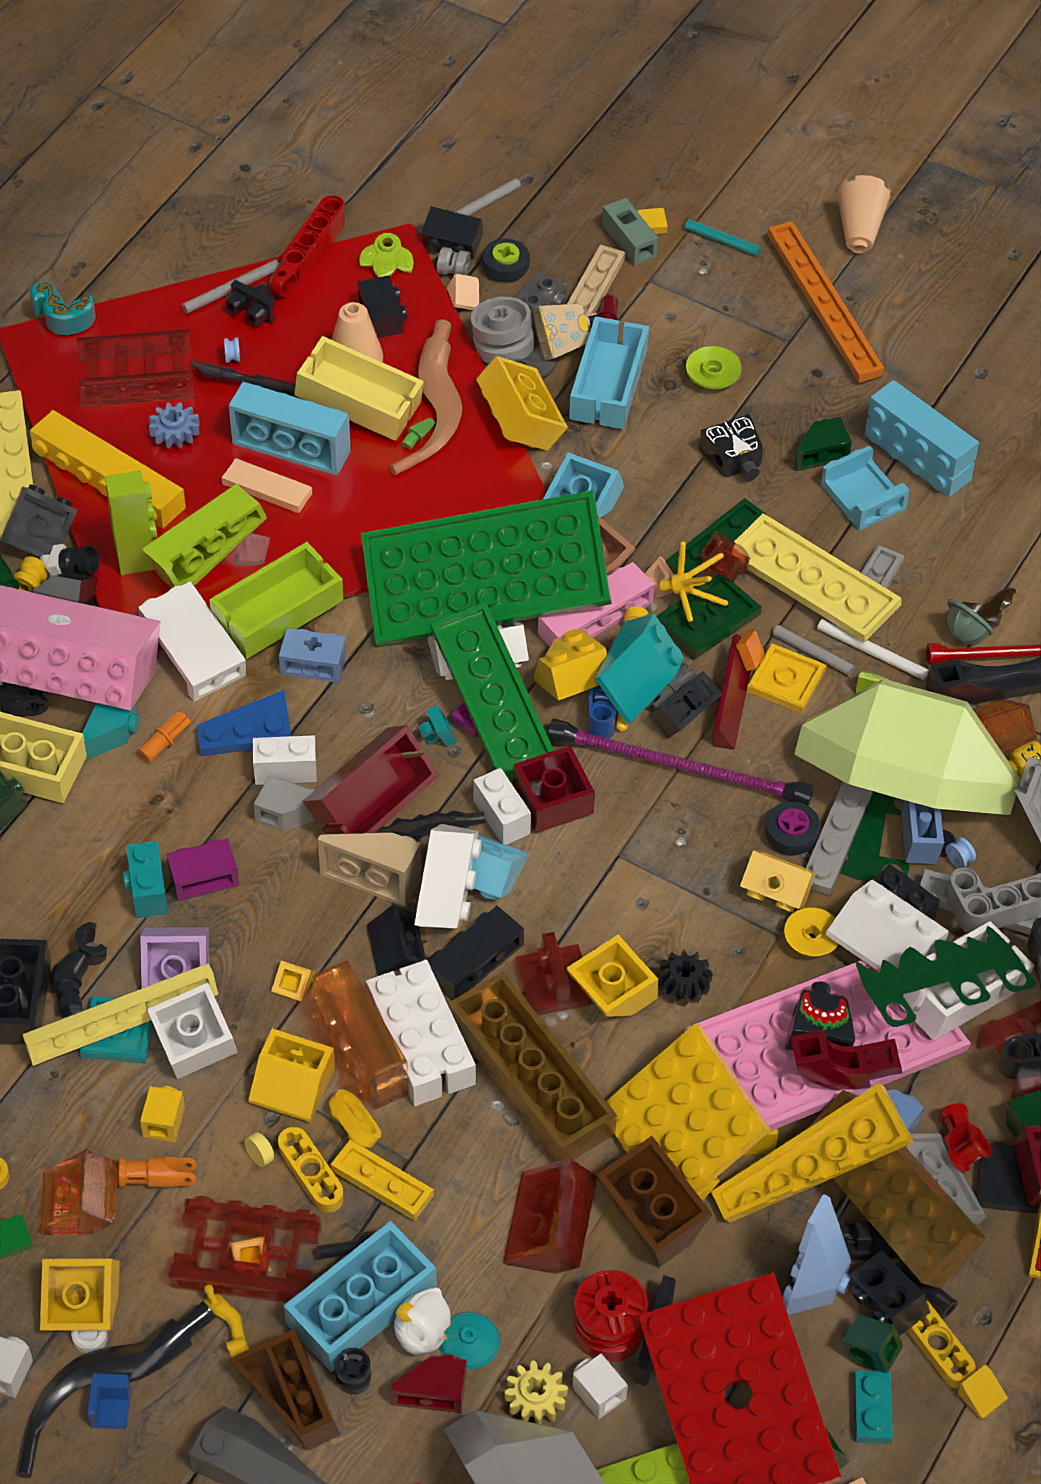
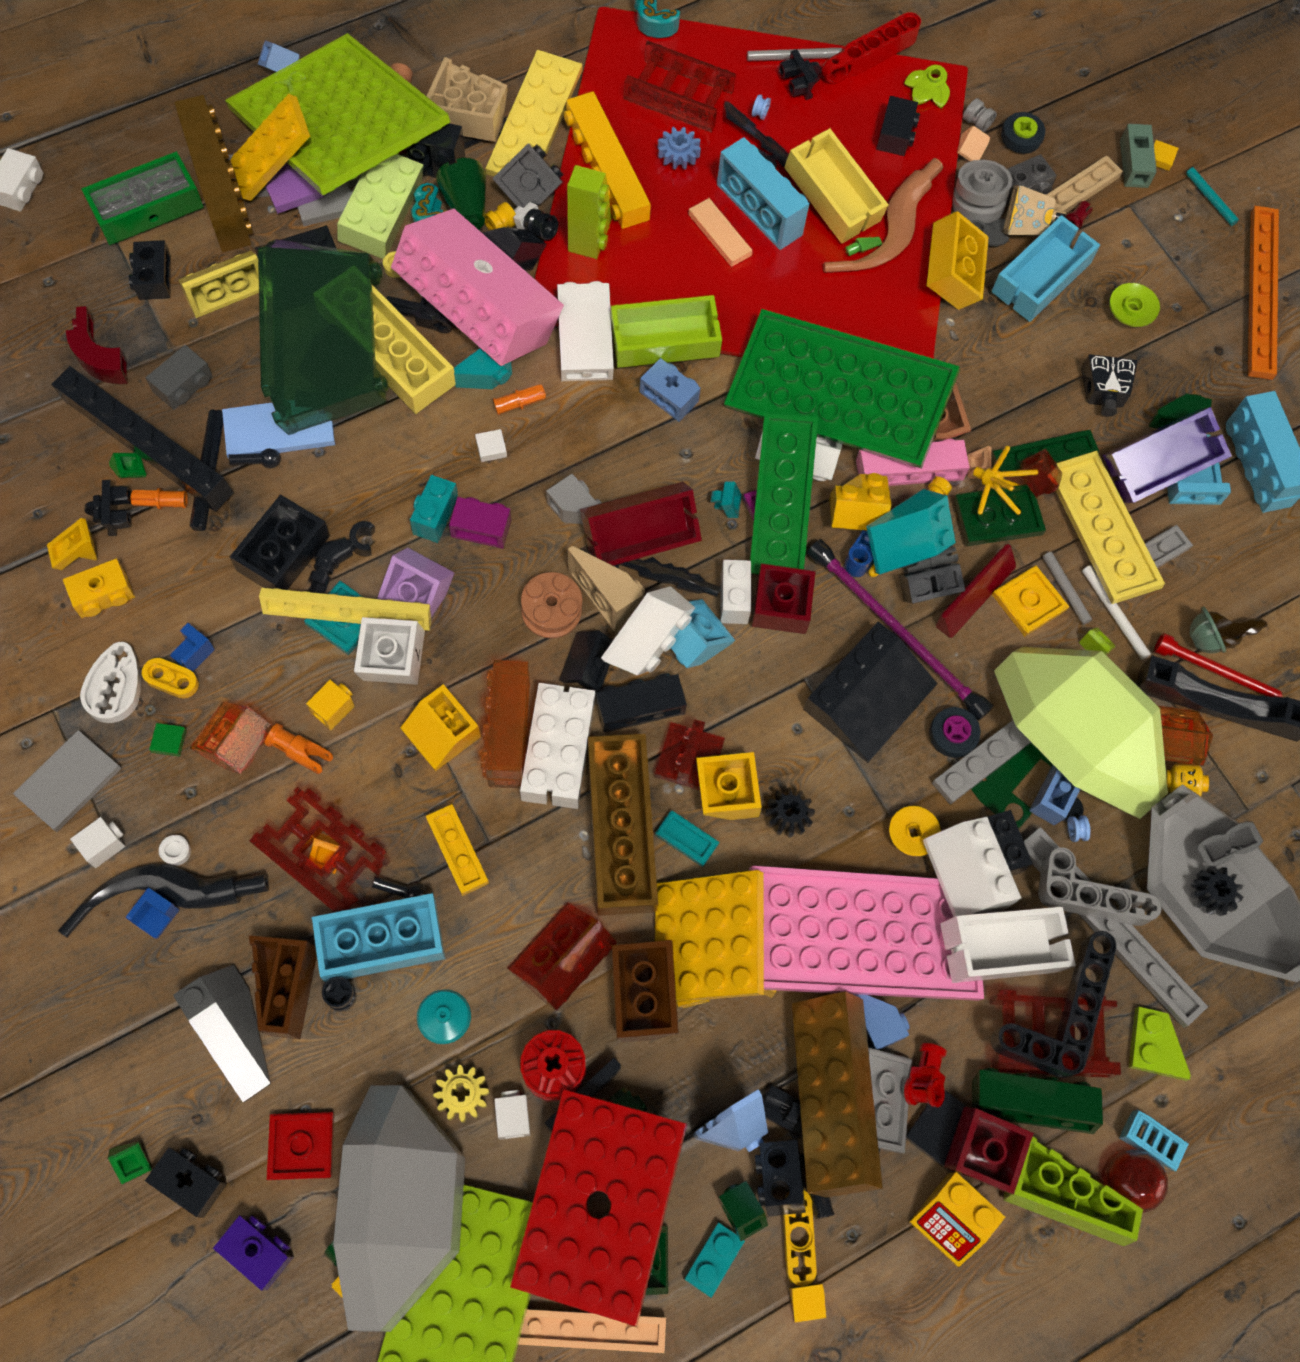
camera: 25 degrees right, 15 degrees up
yellow slope [40,1259,120,1331] -> none
lime wedge [142,484,267,588] -> none
blue wing [197,690,291,756] -> none
yellow piece [204,1285,249,1358] -> none
clear slope [219,533,270,566] -> none
light yellow tile [244,1132,274,1167] -> none
white brick [253,735,317,785] -> none
yellow slope [271,961,316,1002] -> none
yellow beam [278,1127,344,1213] -> none
yellow plate [329,1089,381,1148] -> none
light nougat cone [332,303,383,363] -> none
dark red slope [391,1354,467,1414] -> none
white hair [394,1287,451,1355] -> none
black brick [421,206,484,260] -> none
light grey bar [455,178,521,216] -> none
medium azure slope [543,452,625,518] -> none
yellow wing [711,1083,914,1223] -> none
orange tile [736,629,765,671] -> none
yellow brick [740,850,817,912] -> none
black torso [785,981,855,1051] -> none
dark red arch [791,1030,903,1090] -> none
dark green piece [856,926,1035,1027] -> none
none -> white tile [475,429,507,462]
none -> nougat wheel [521,572,582,638]
none -> teal tile [655,810,719,868]
none -> black slope [803,621,938,763]
none -> piece [1103,407,1232,503]

